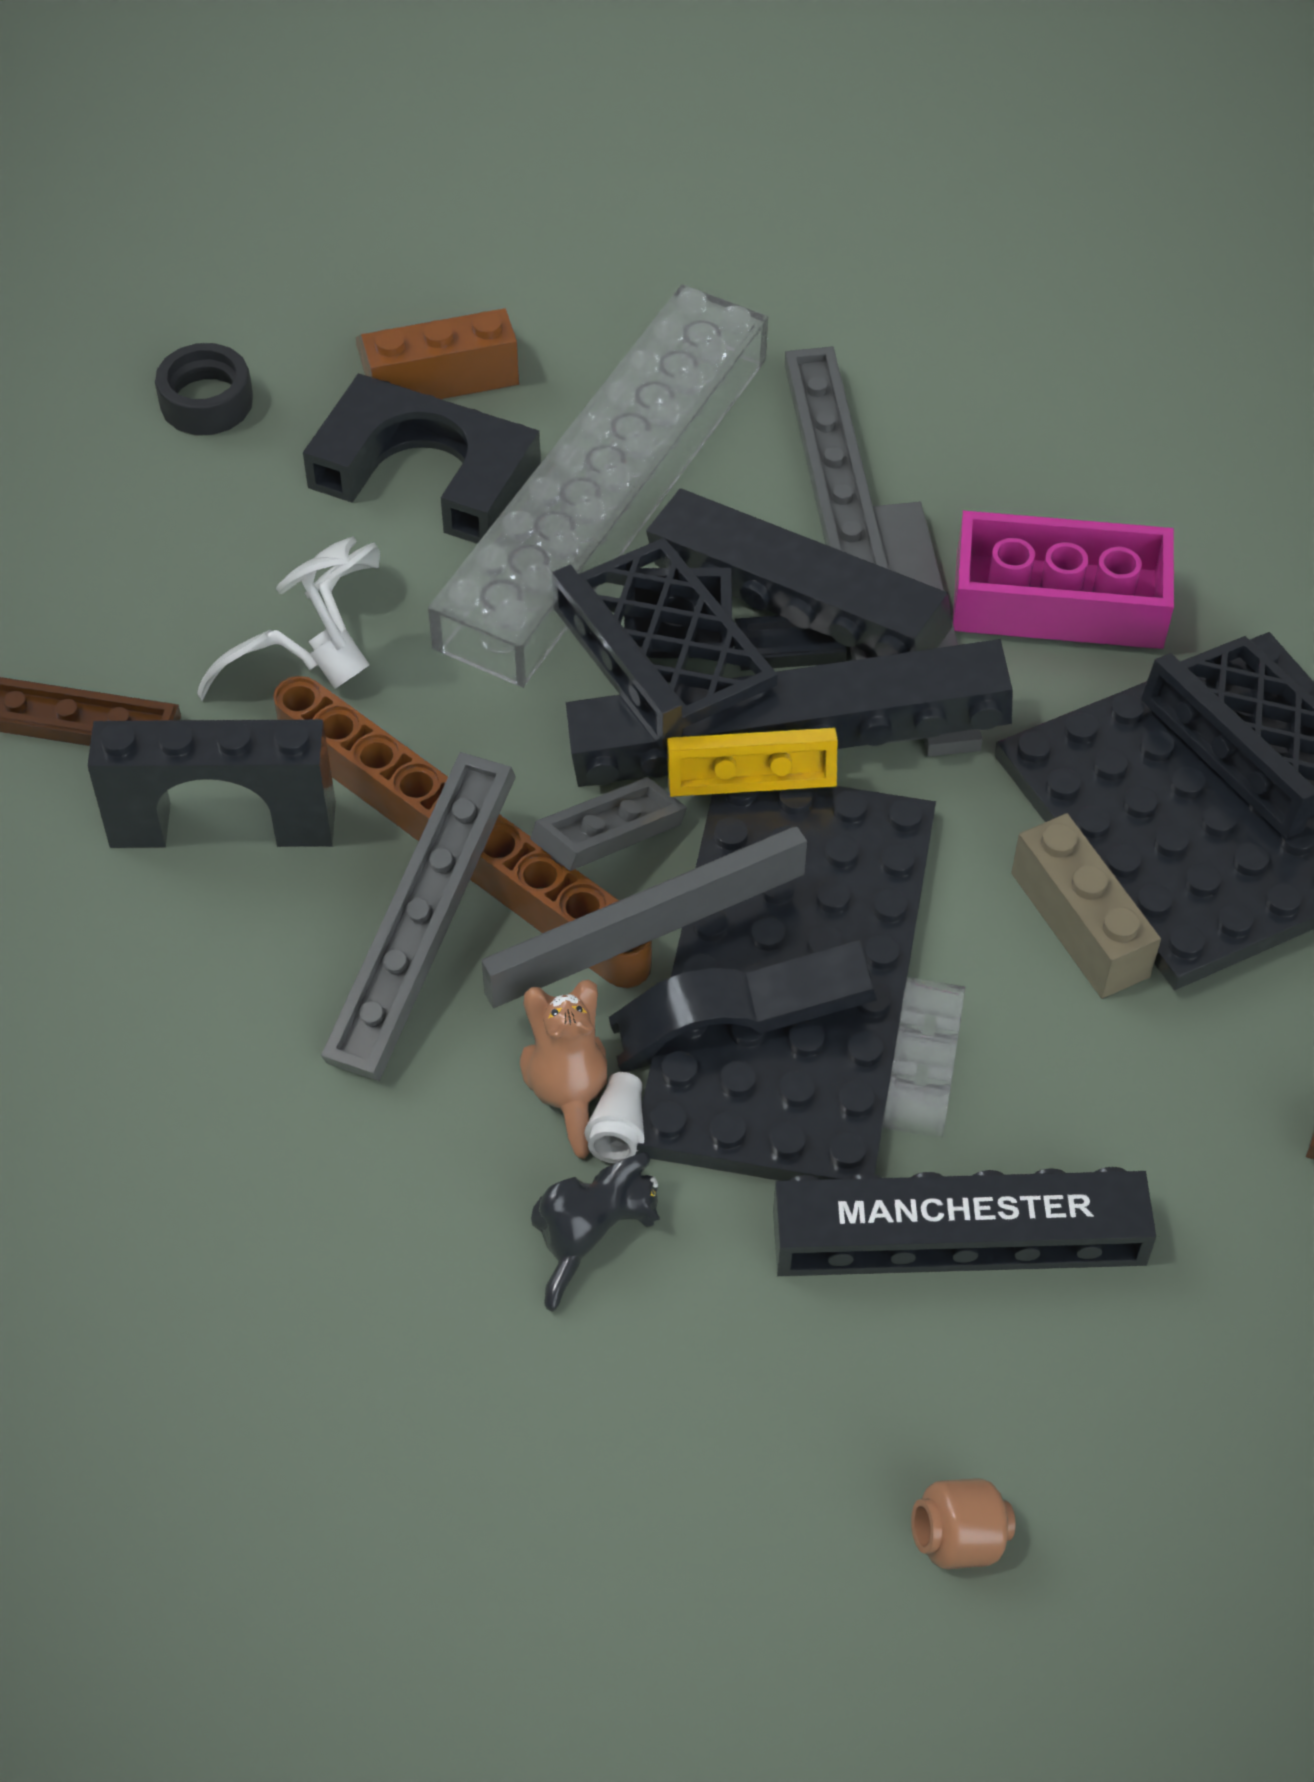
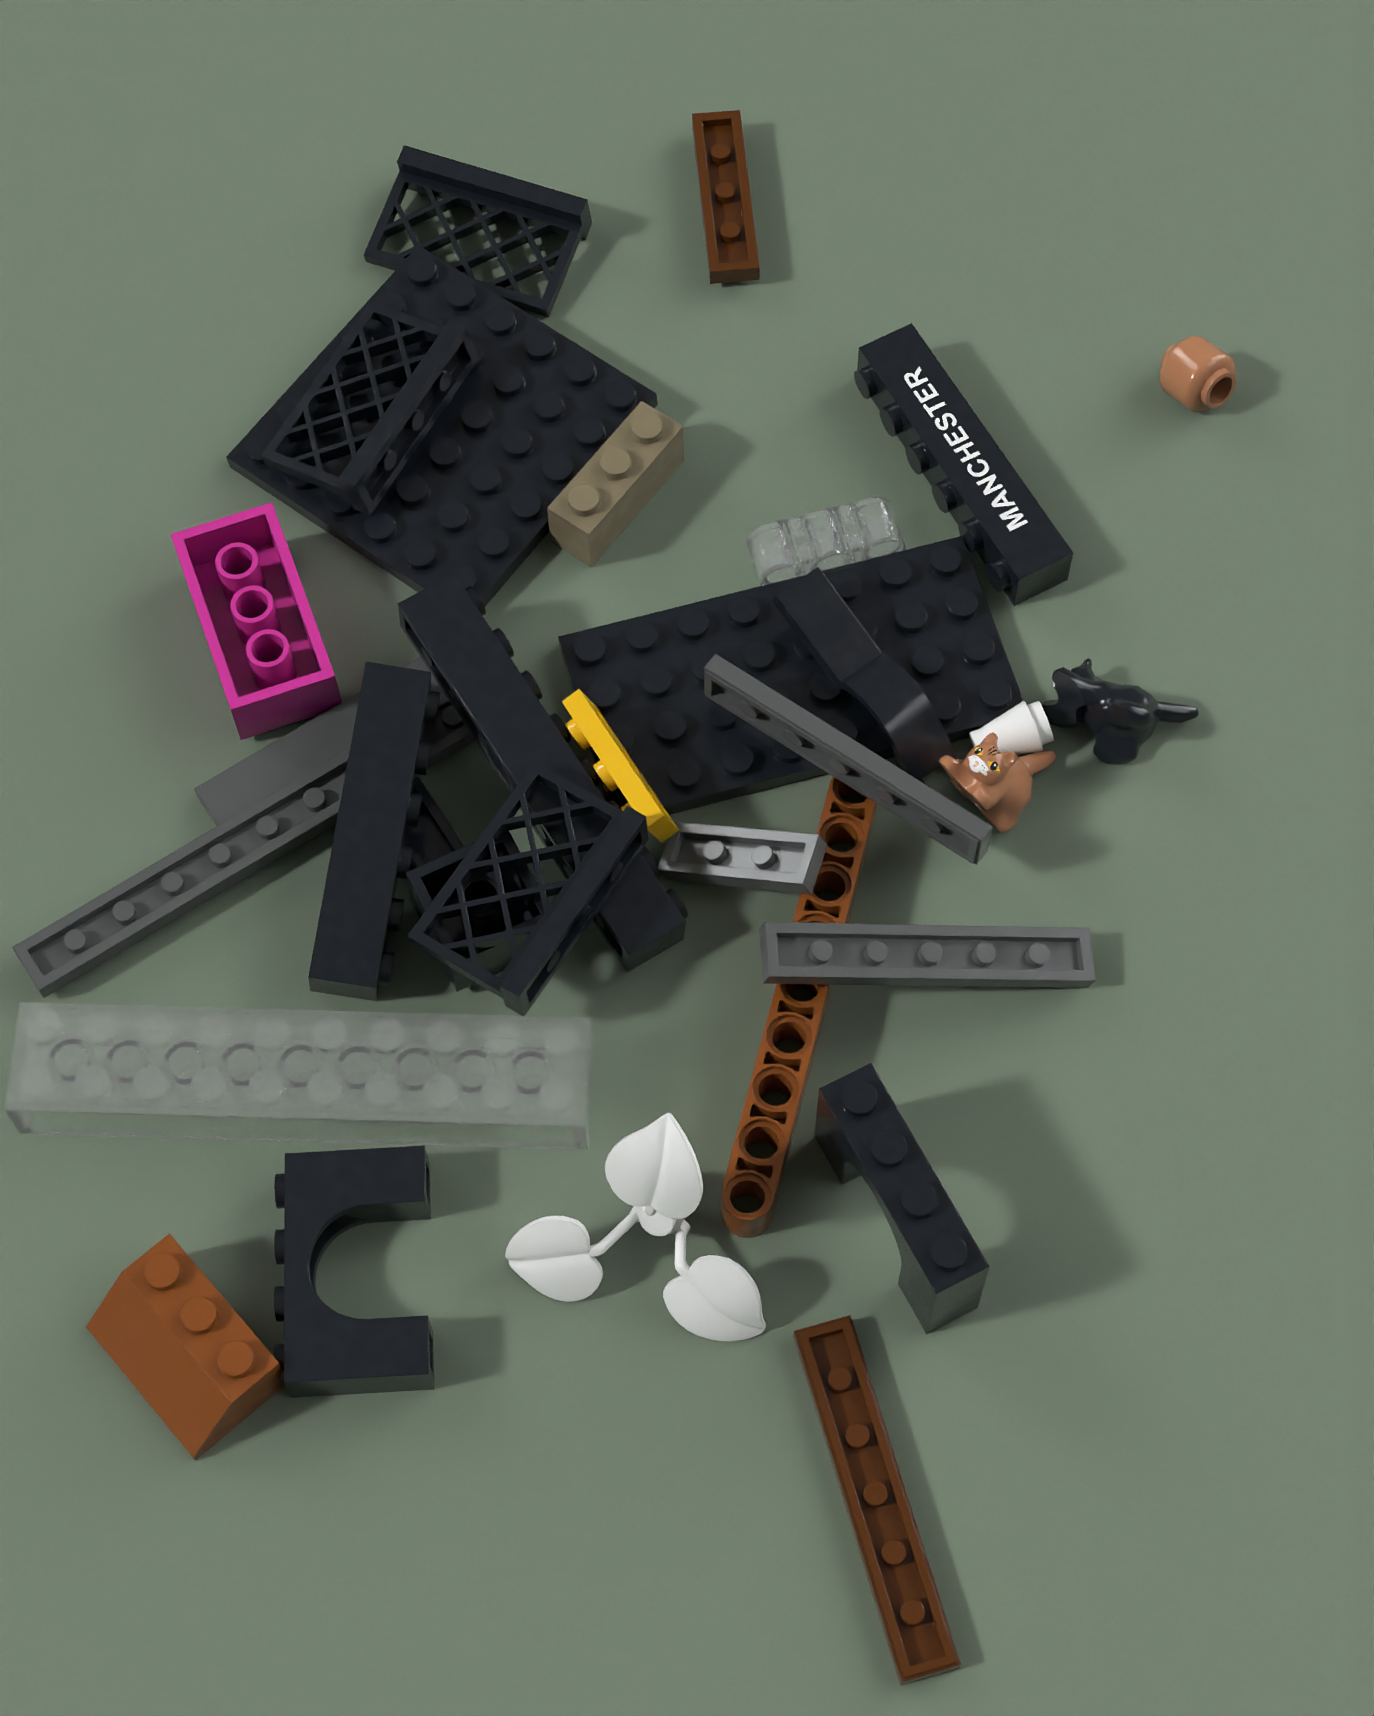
camera: 115 degrees left, 10 degrees up
black tyre [155,343,253,435] -> none

